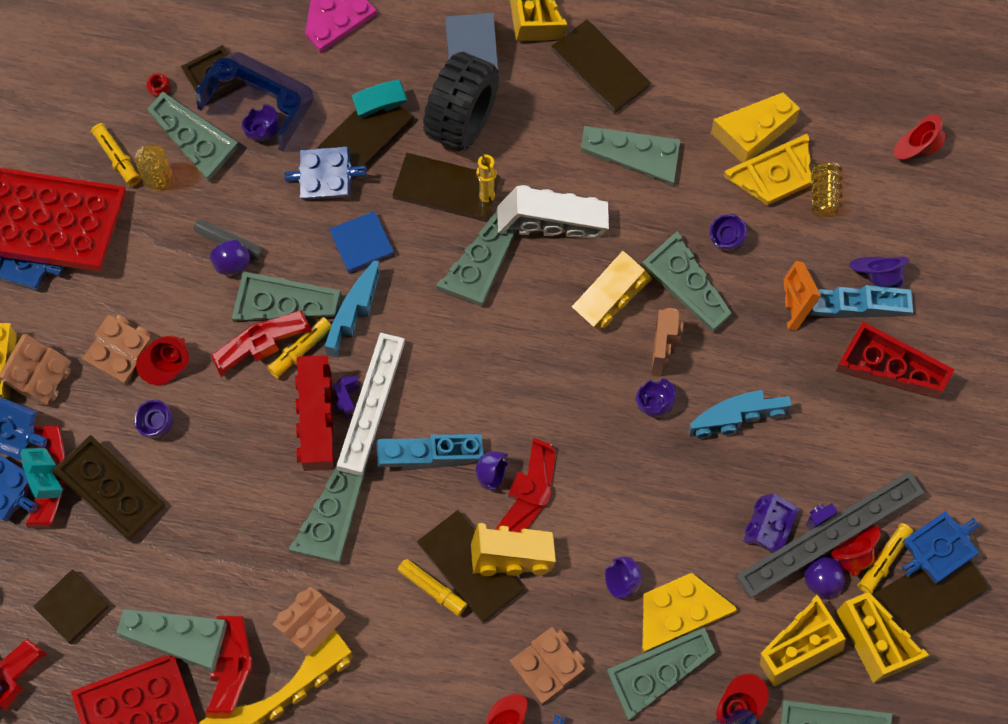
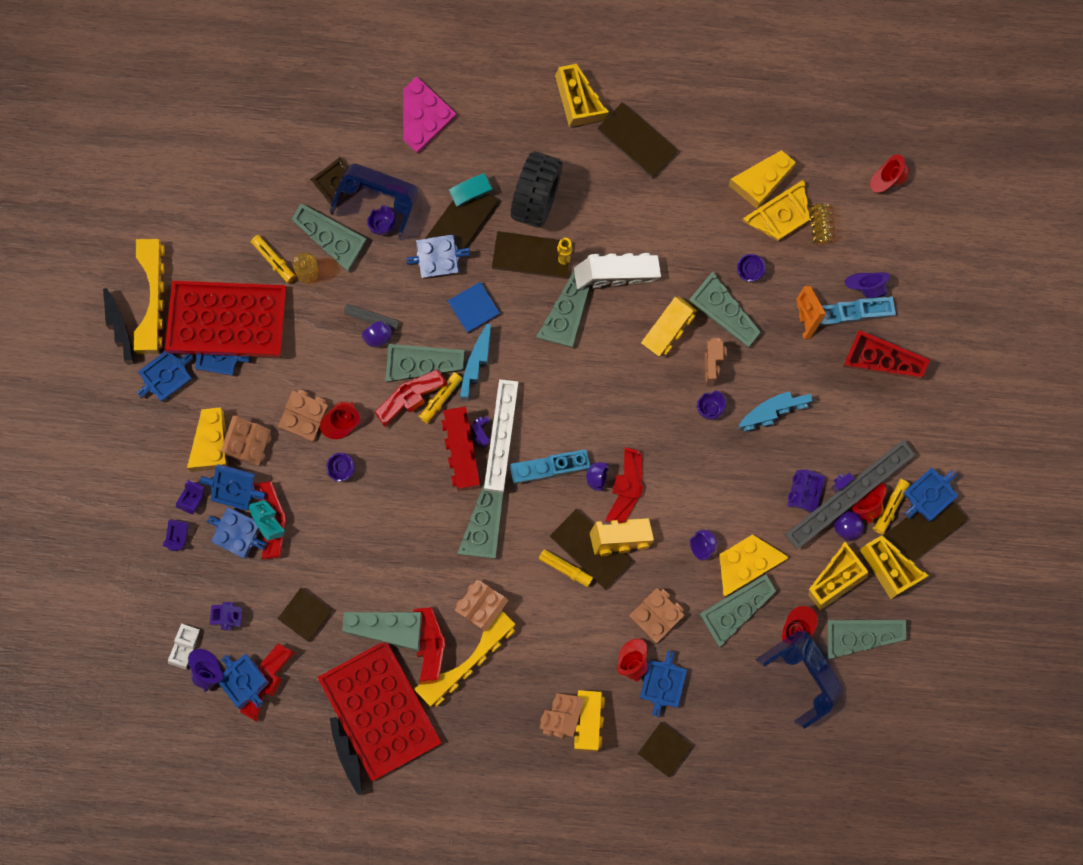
camera: 10 degrees left, 10 degrees up
dark brown tile [53,435,165,542] -> none
red plate [146,73,171,97] -> none
sand blue slope [445,13,498,69] -> none
sand green wing [580,126,680,187] -> none

